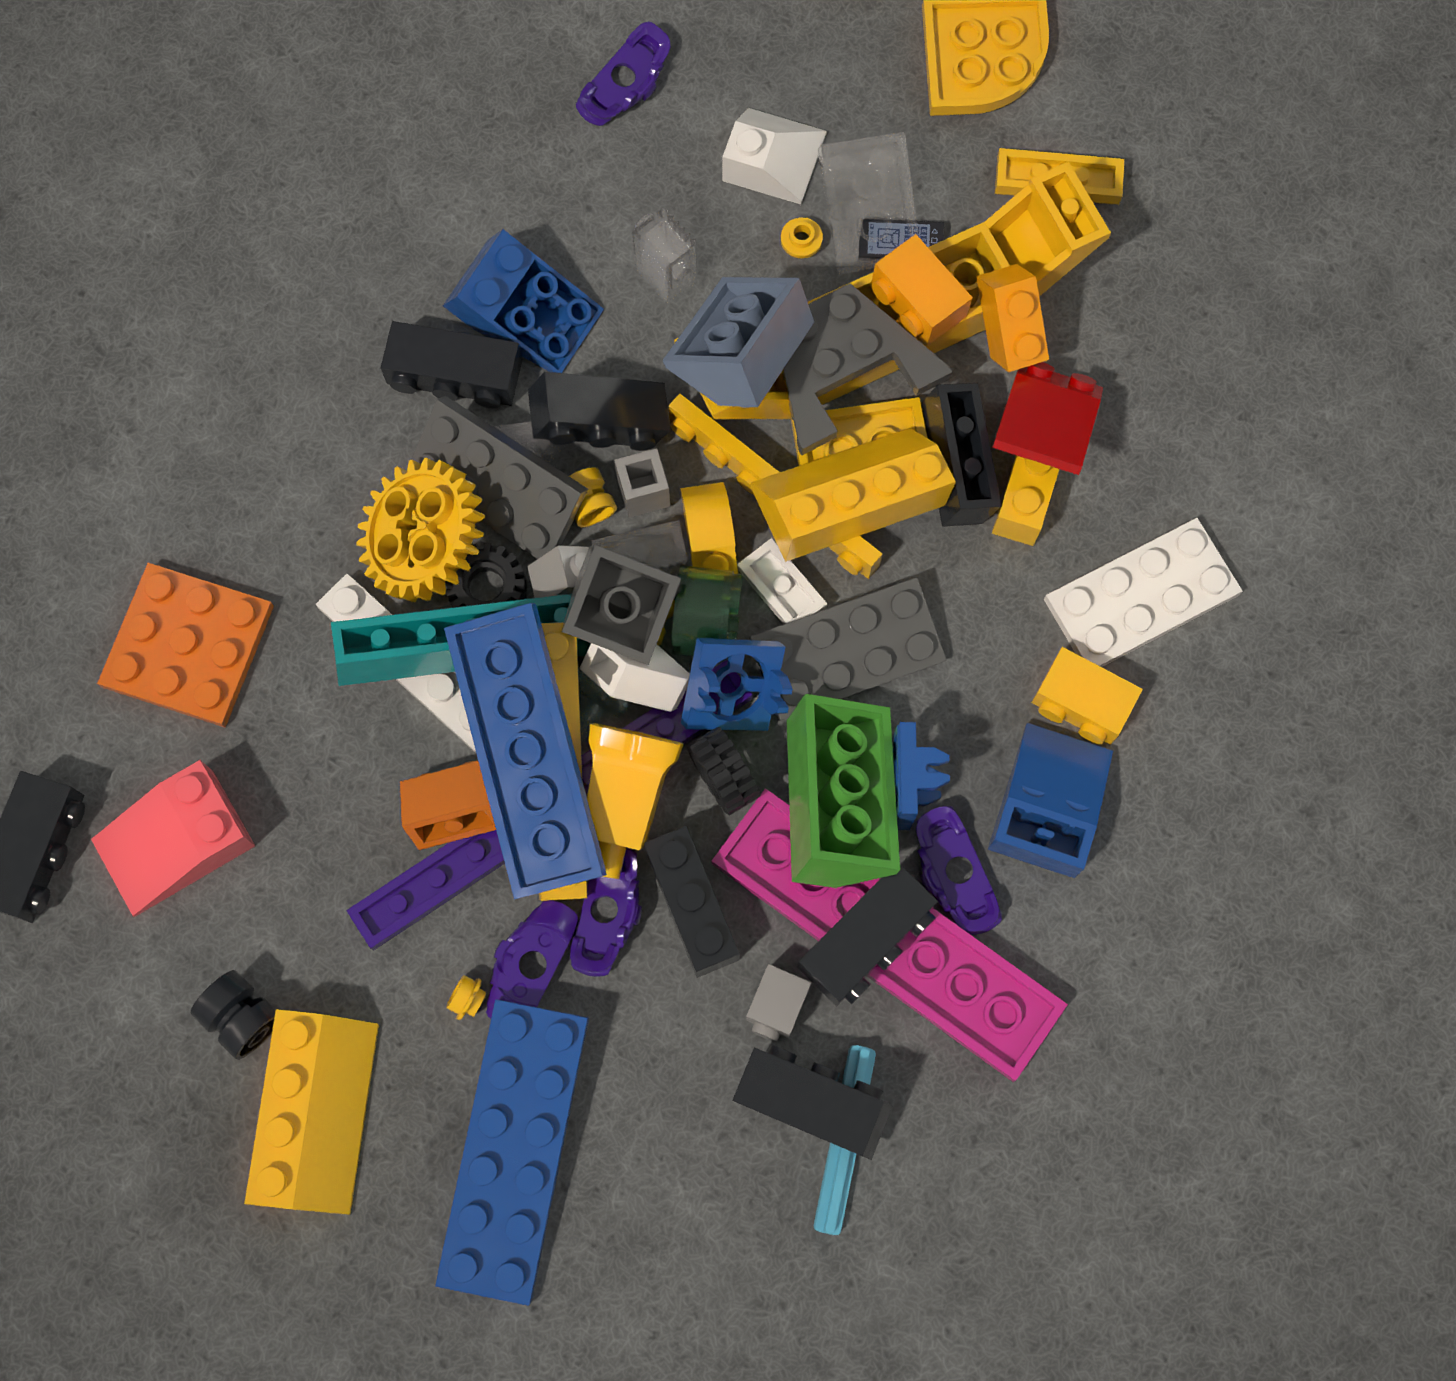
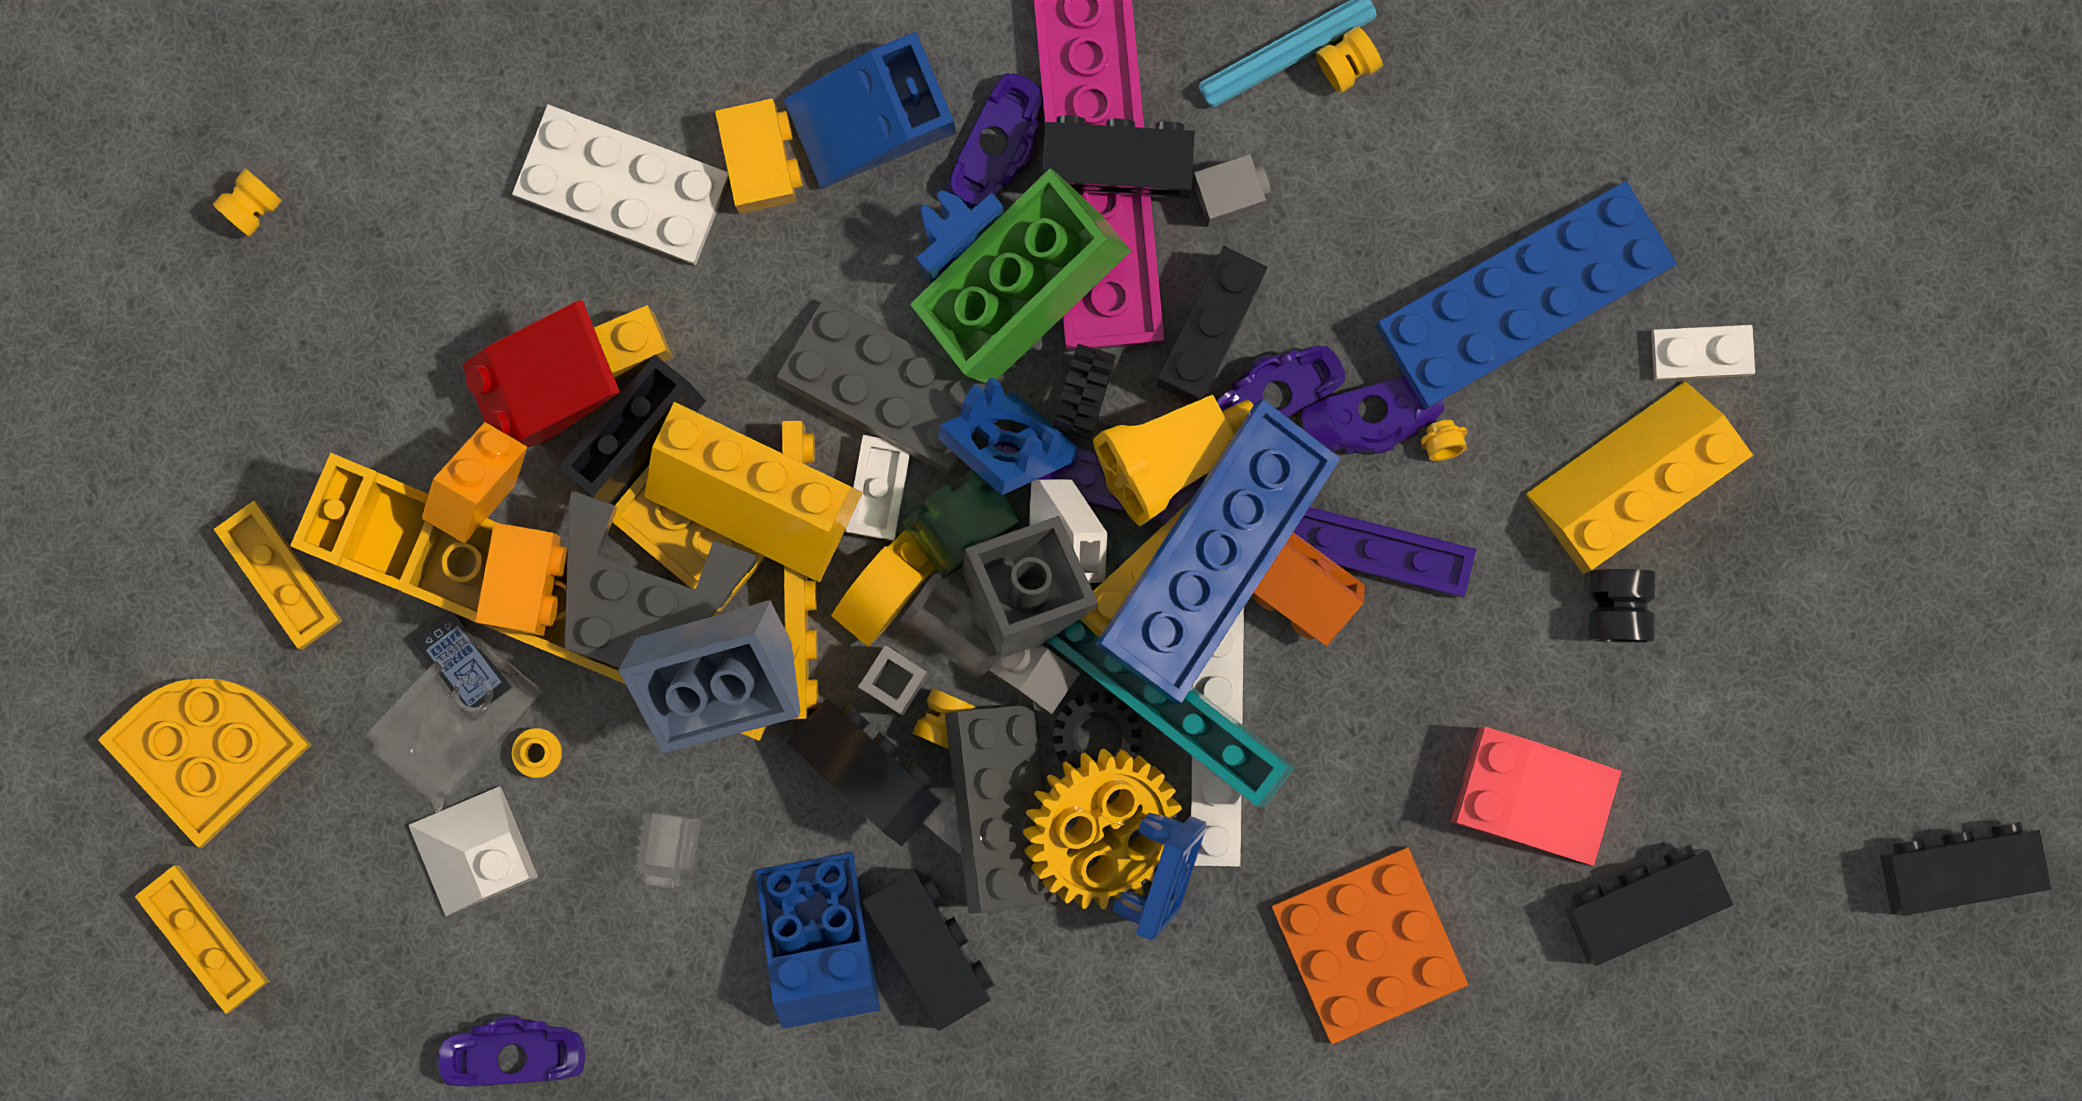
camera: 125 degrees left, 10 degrees up
black brick [732,1045,893,1160] -> none
none -> yellow wheel [212,168,283,237]
none -> blue piece [1113,813,1207,940]
none -> yellow wheel [1315,26,1383,94]
none -> white plate [1651,325,1755,381]

